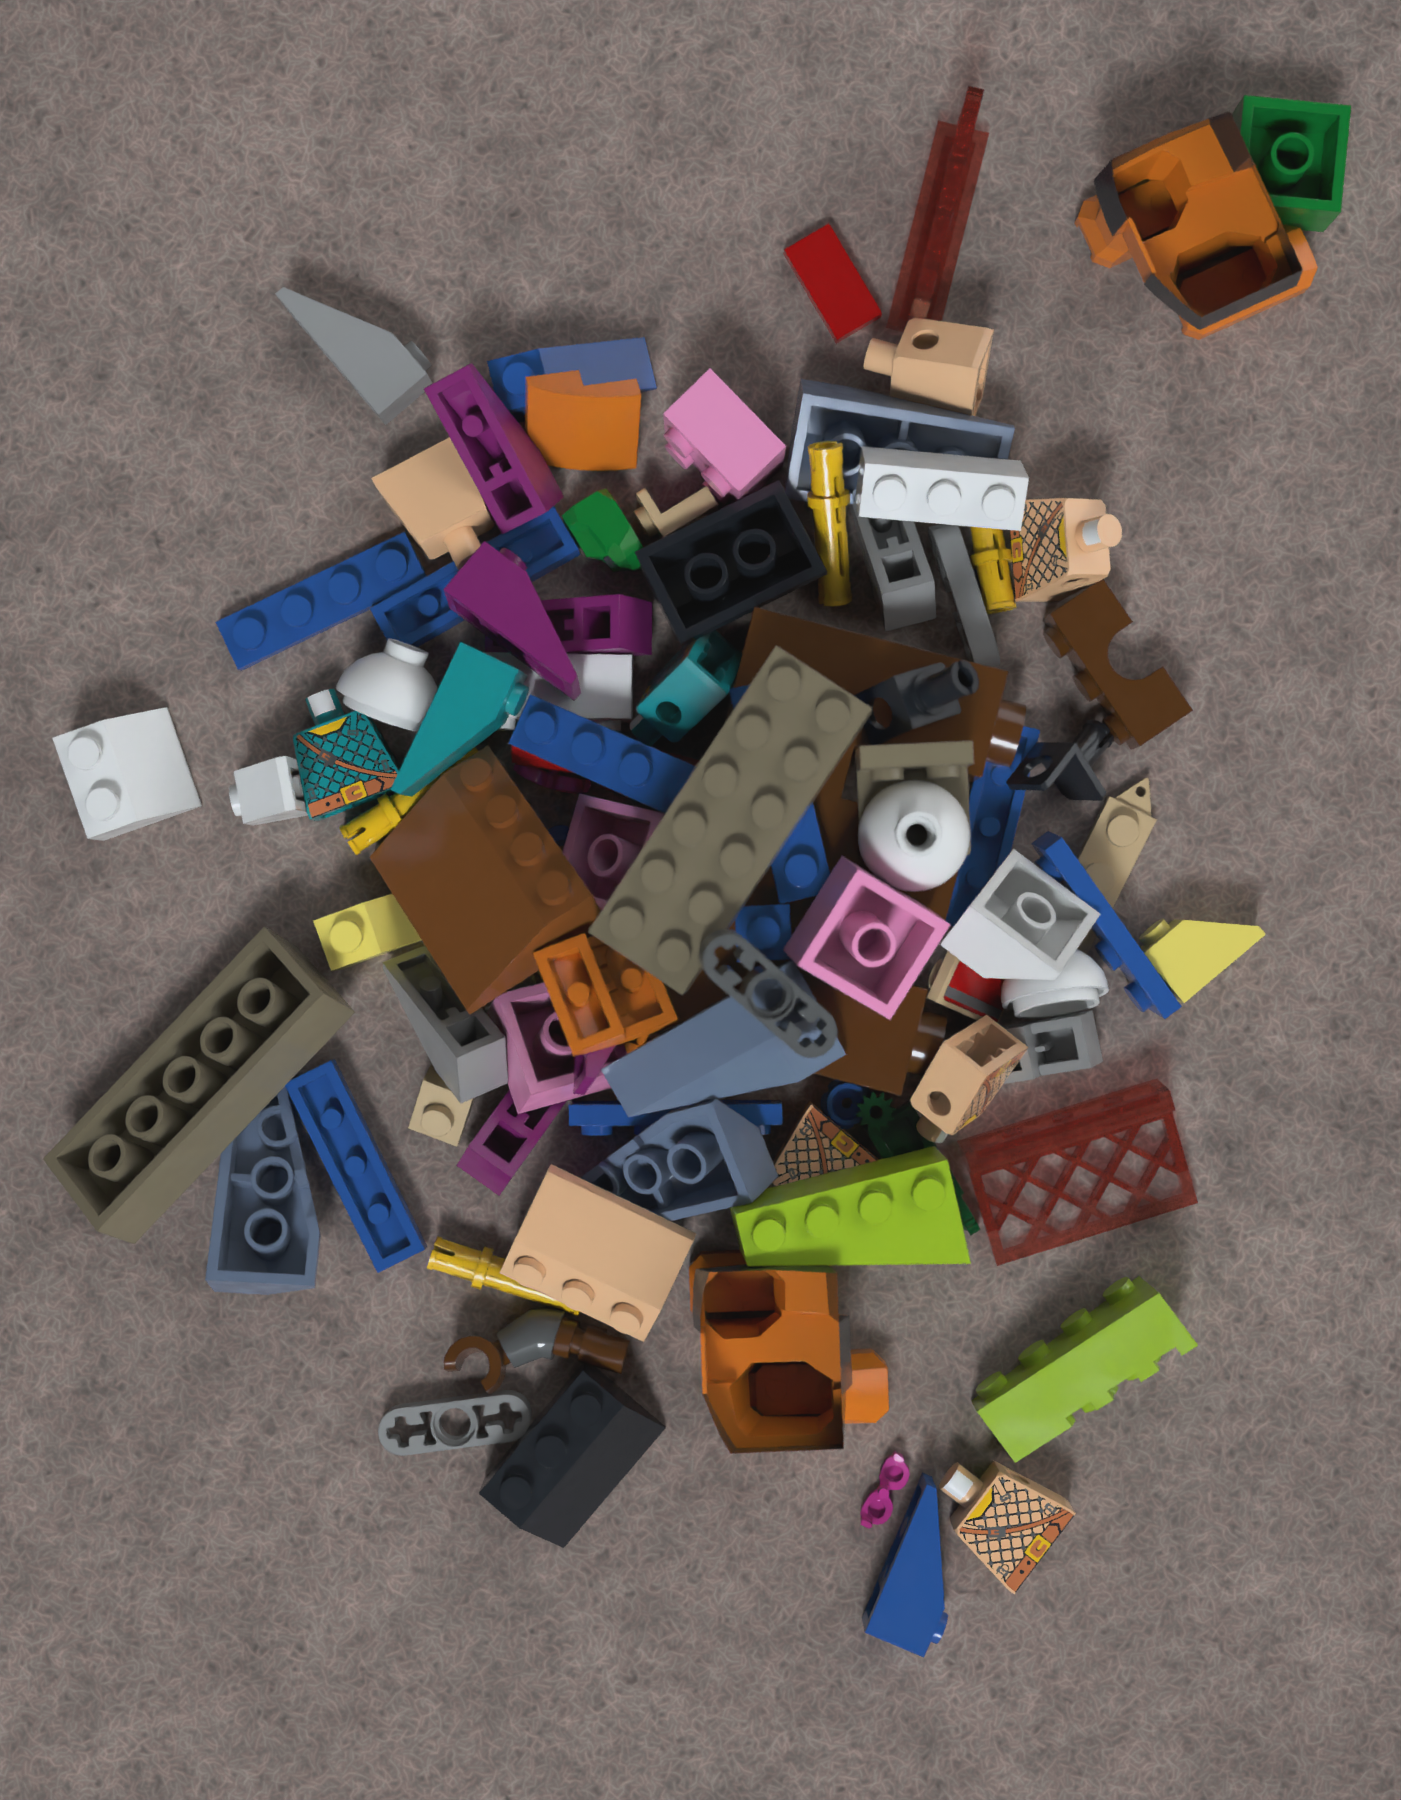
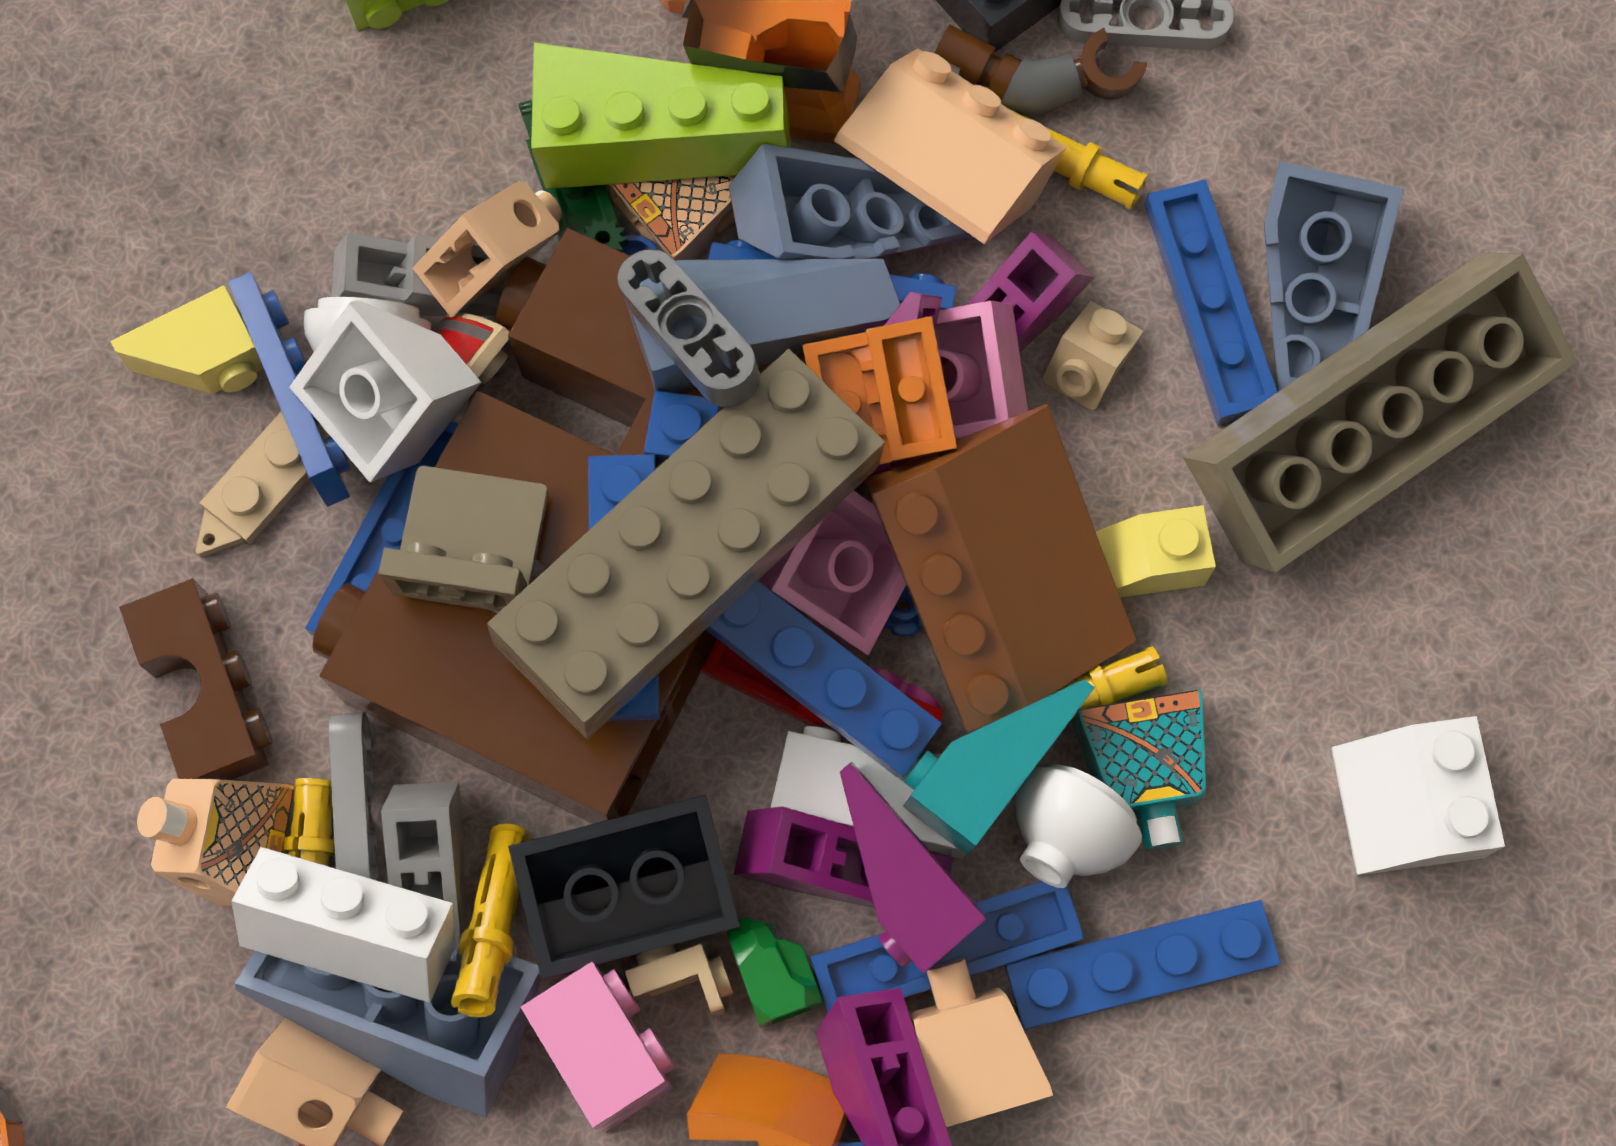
camera: 170 degrees left, 15 degrees down
white slope [229,756,308,826] -> none
light grey slope [382,945,508,1103] -> none
teal torso [630,630,742,746] -> none
bright pink brick [783,856,950,1020] -> none
black bracket [854,660,979,745] -> none
white piece [858,780,970,891] -> none
clear red fence [957,1078,1198,1266] -> none
black bracket [1006,720,1114,801] -> none

